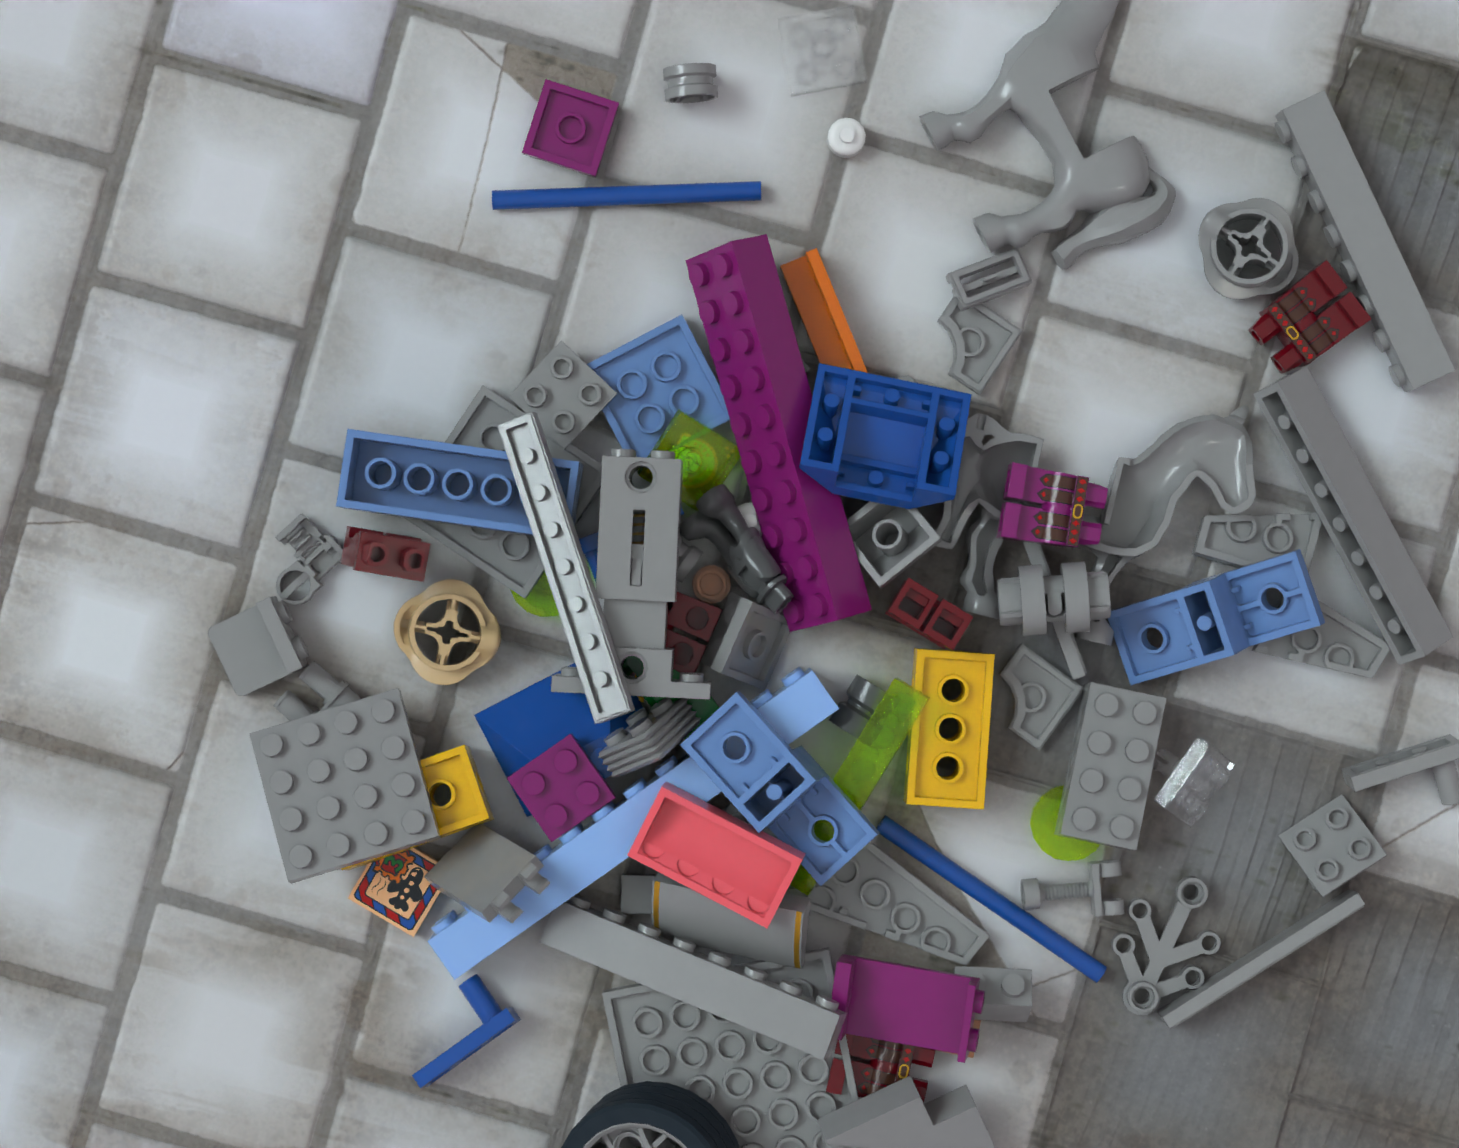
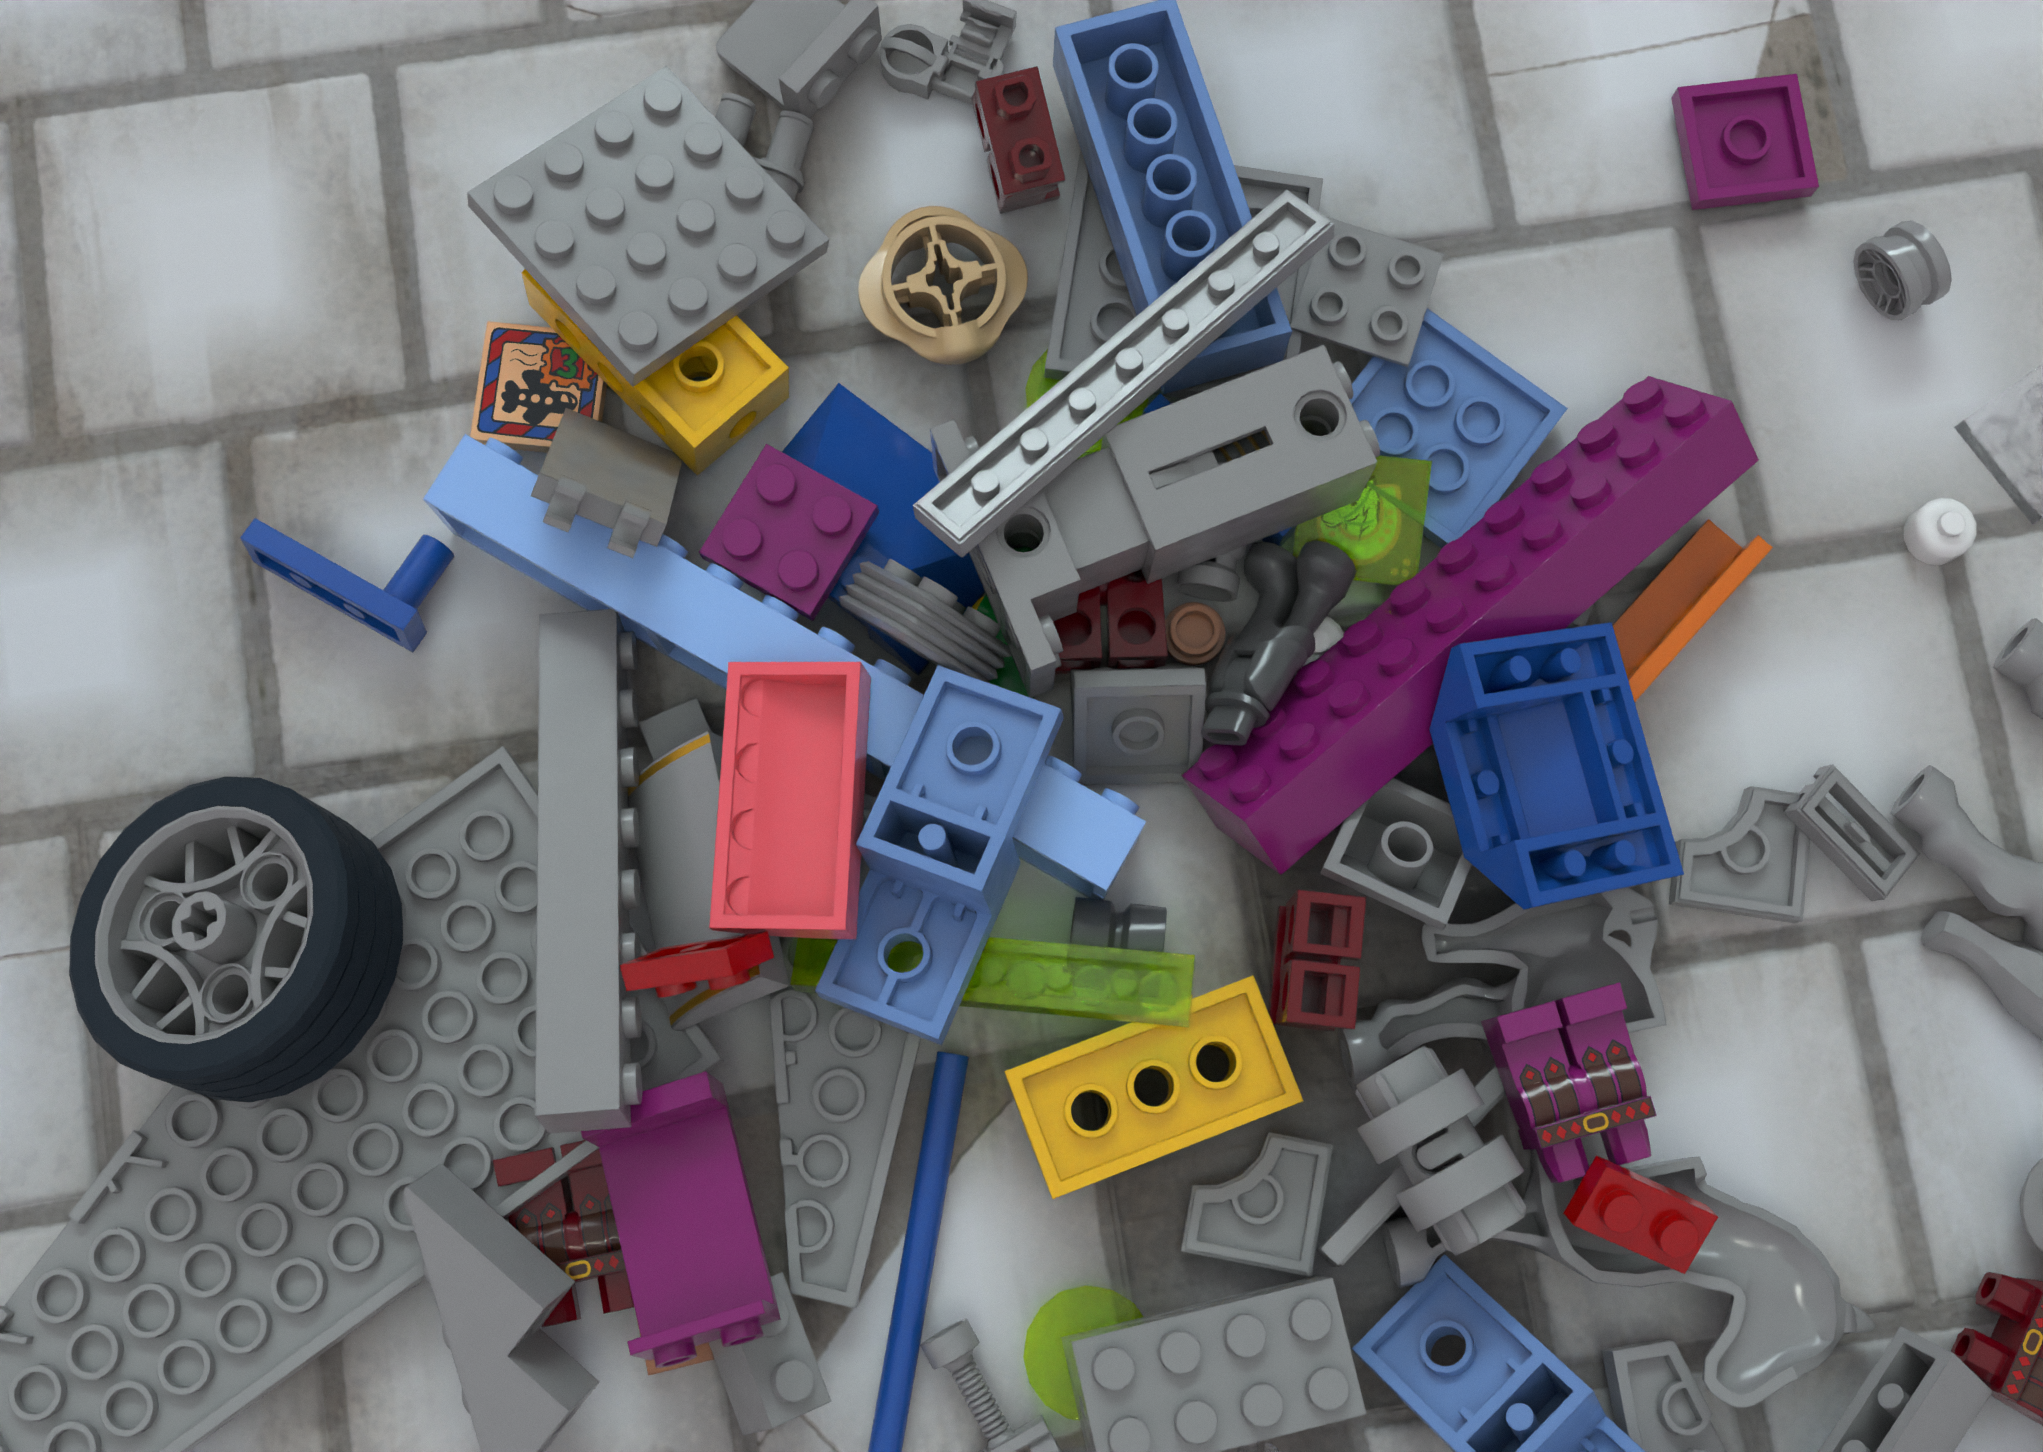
camera: 60 degrees right, 10 degrees down
blue piece [492,181,761,210] -> none
none -> red plate [620,931,774,998]
none -> red plate [1563,1155,1718,1274]

